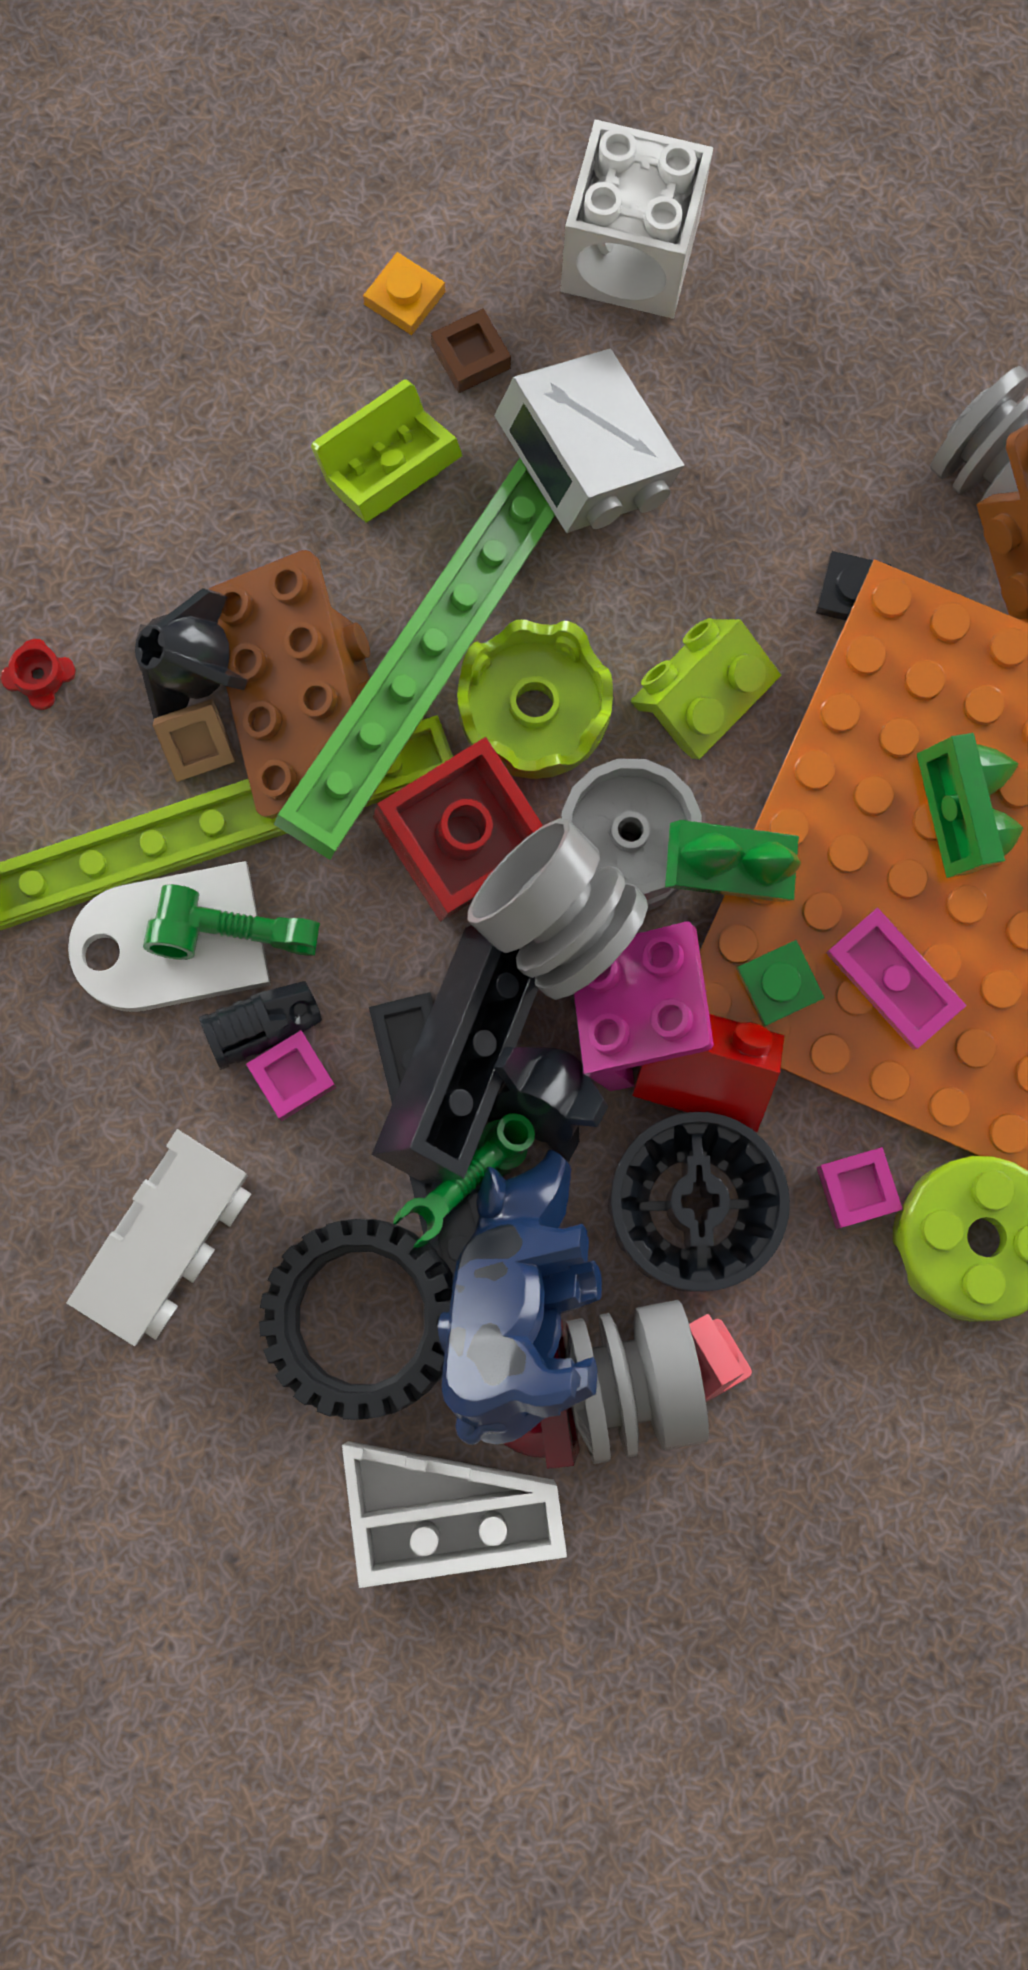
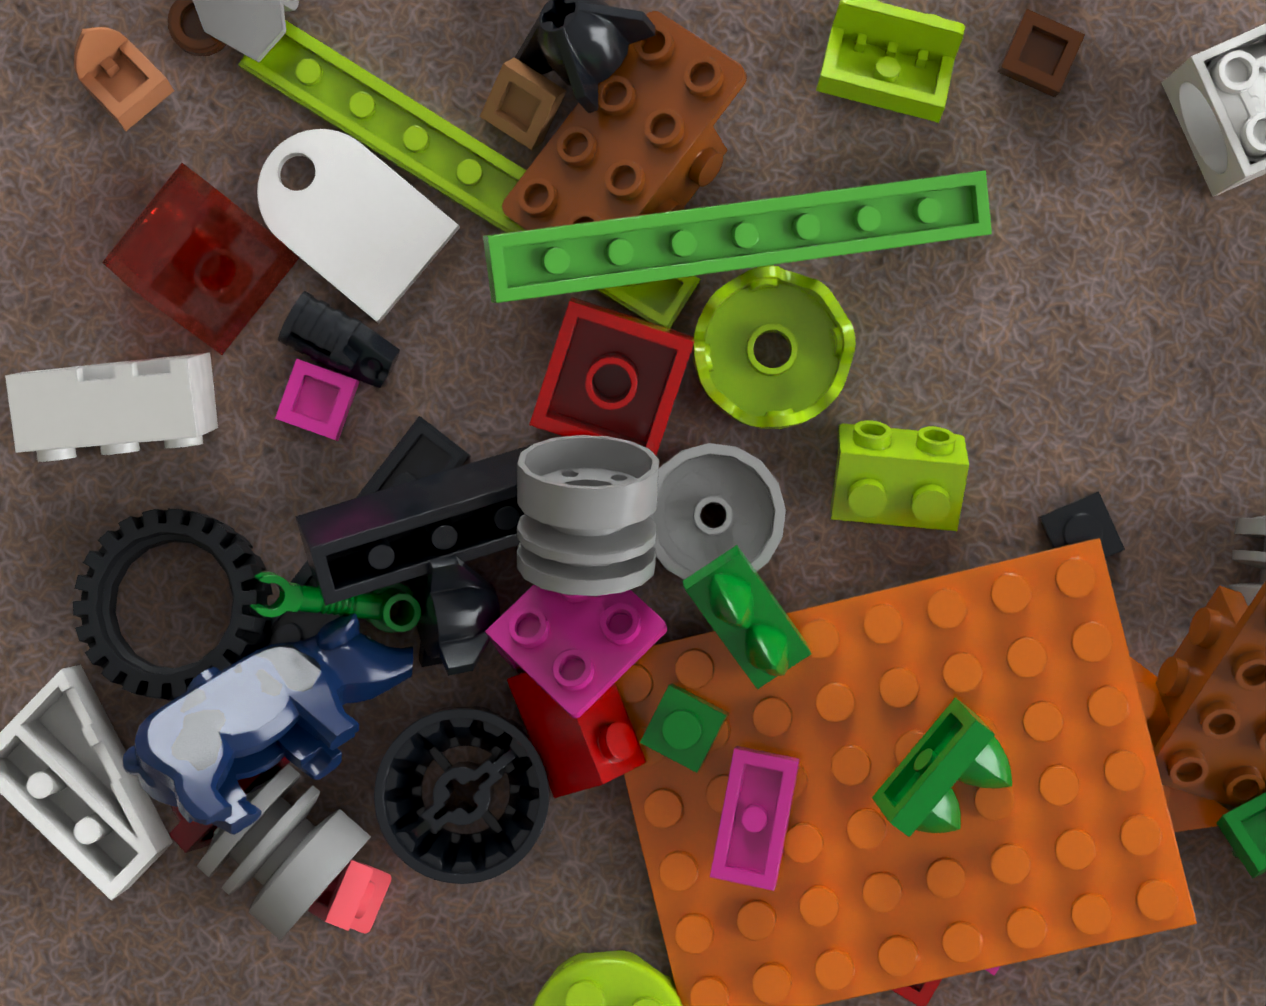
camera: 55 degrees right, 10 degrees up
green brick [143,884,320,960] -> none
brick [494,348,685,533] -> none
dark pink plate [816,1147,903,1229] -> none
none -> clear red slope [102,163,300,355]

